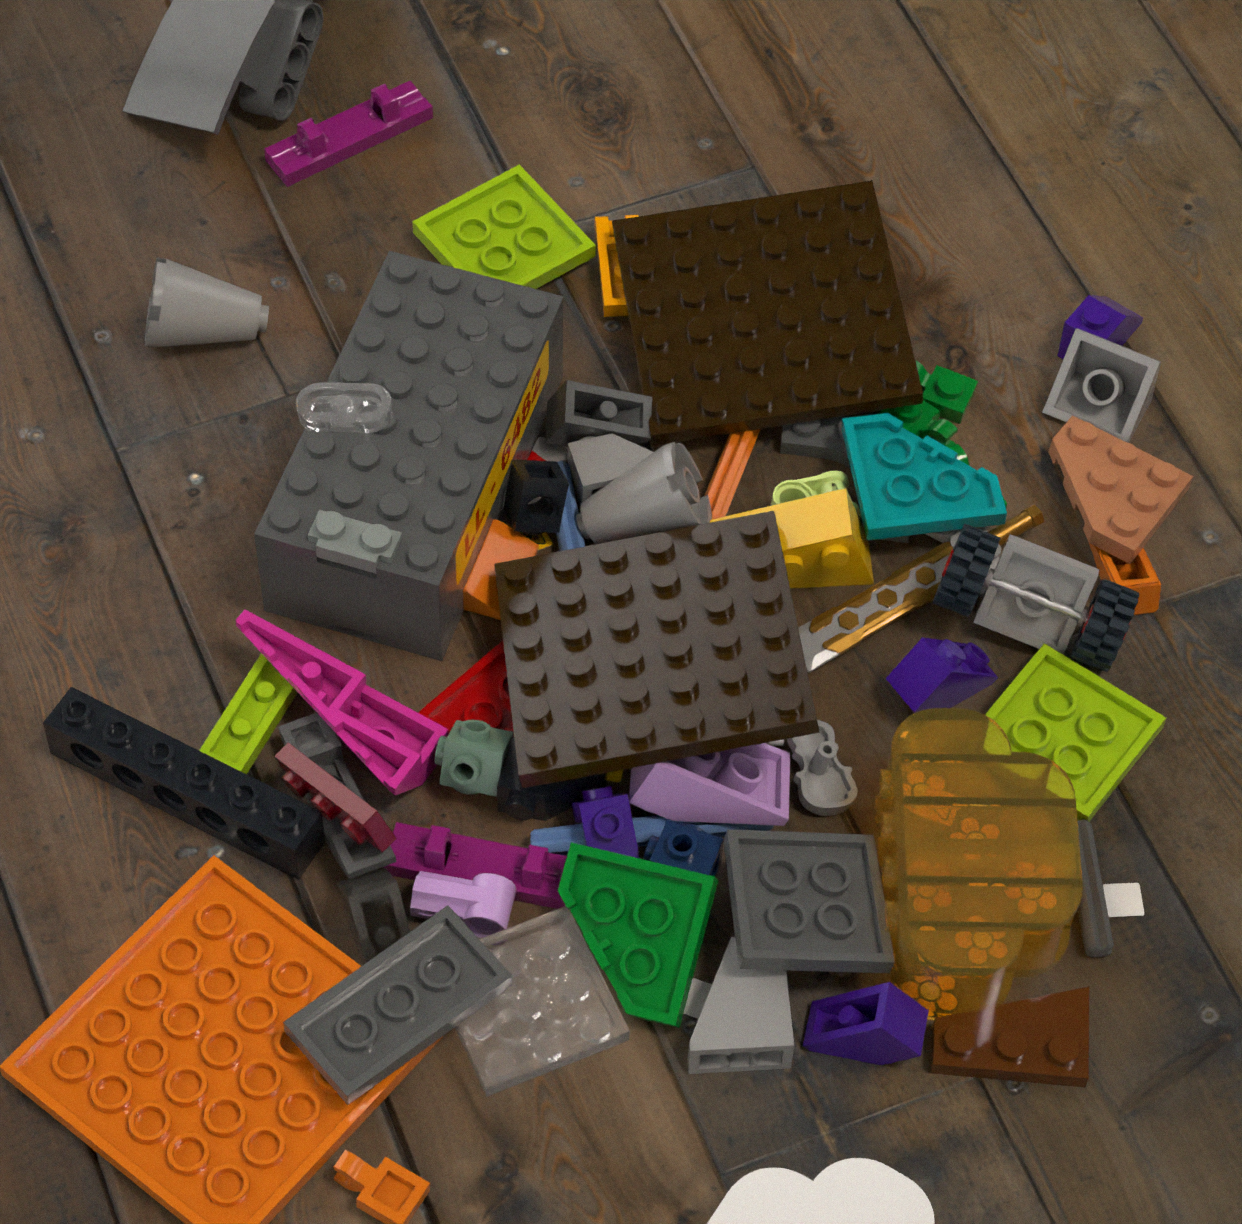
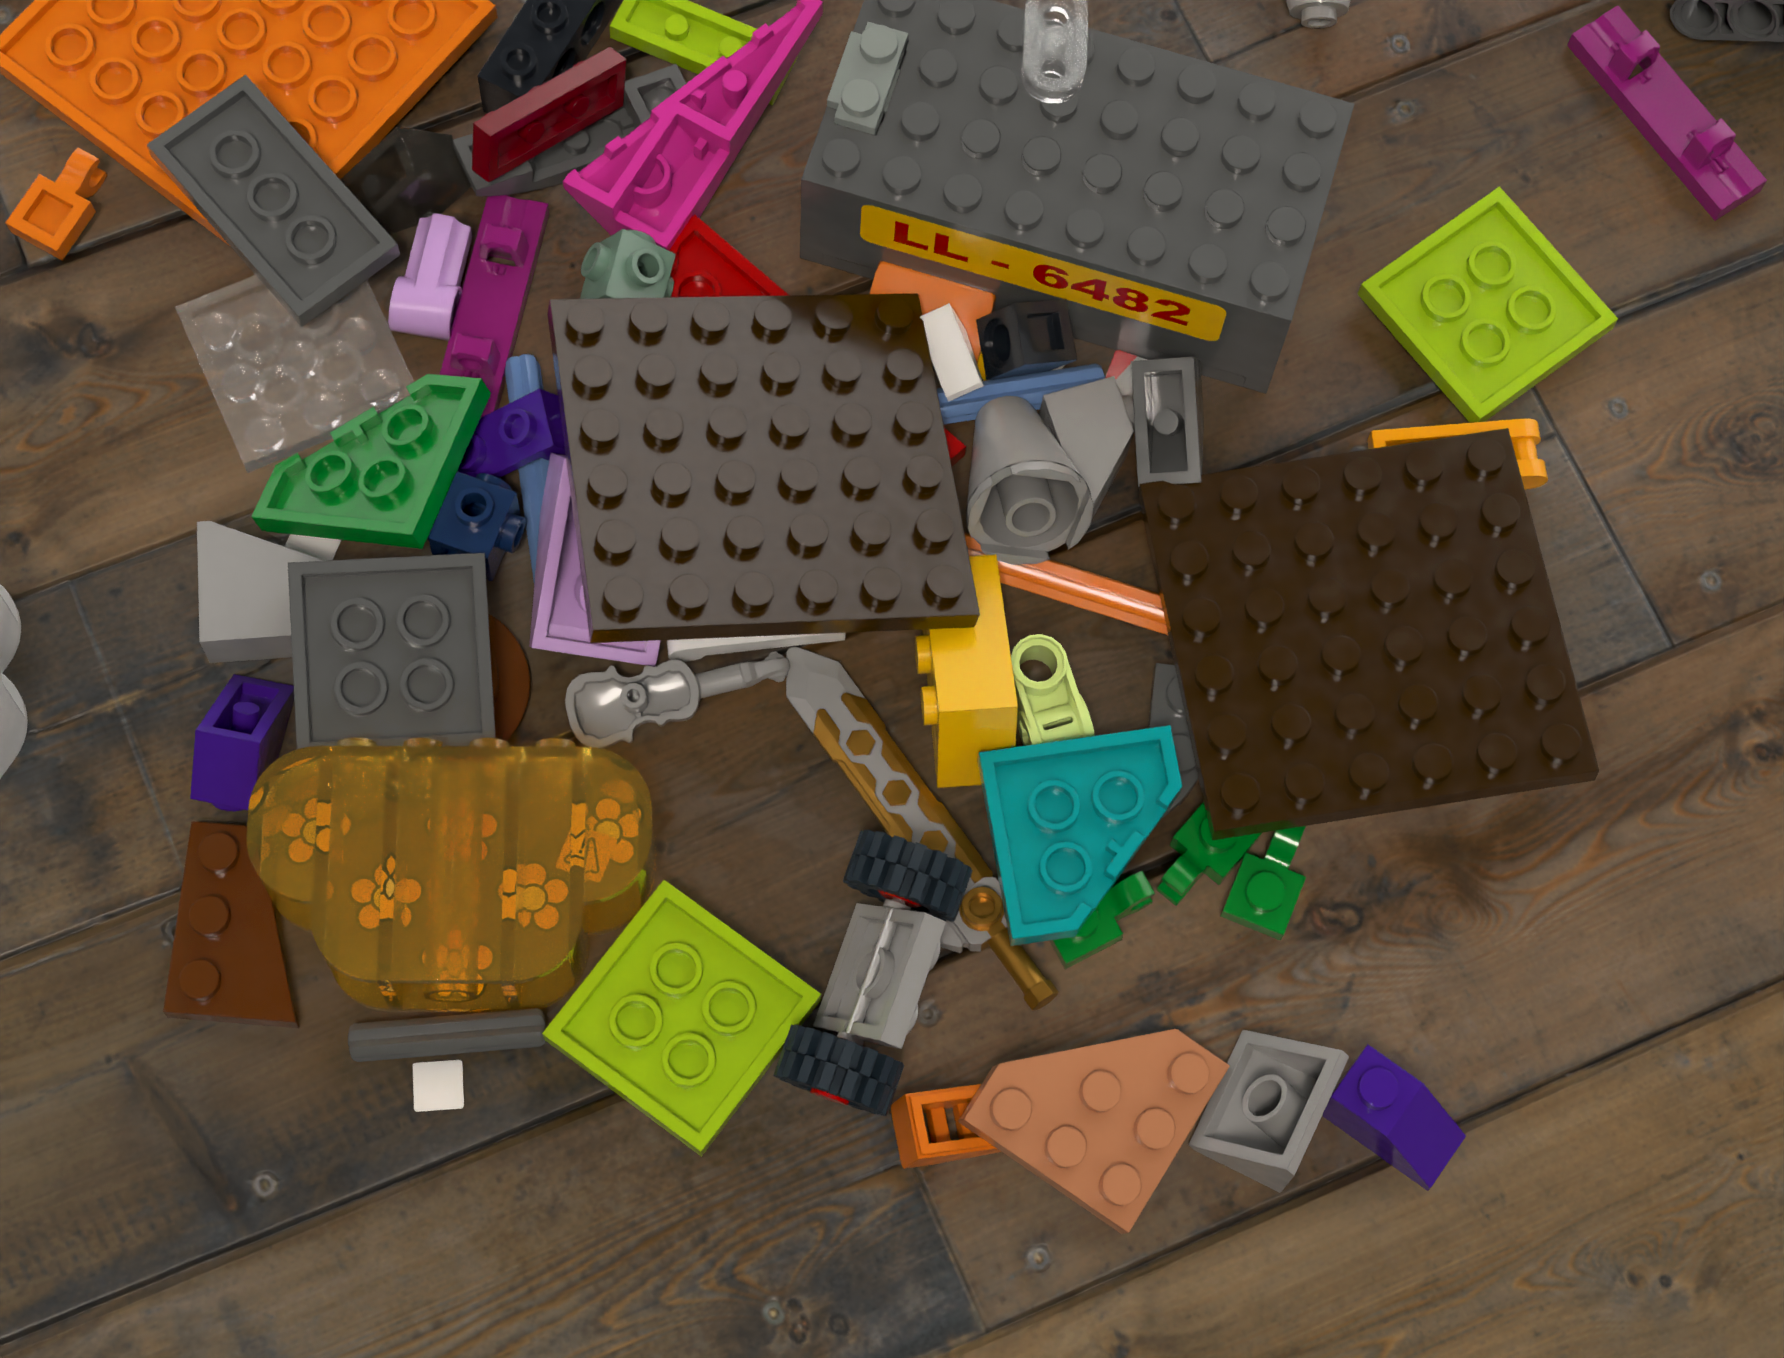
camera: 85 degrees right, 15 degrees up
dark purple slope [886,637,998,715] -> none
none -> white piece [920,303,984,401]

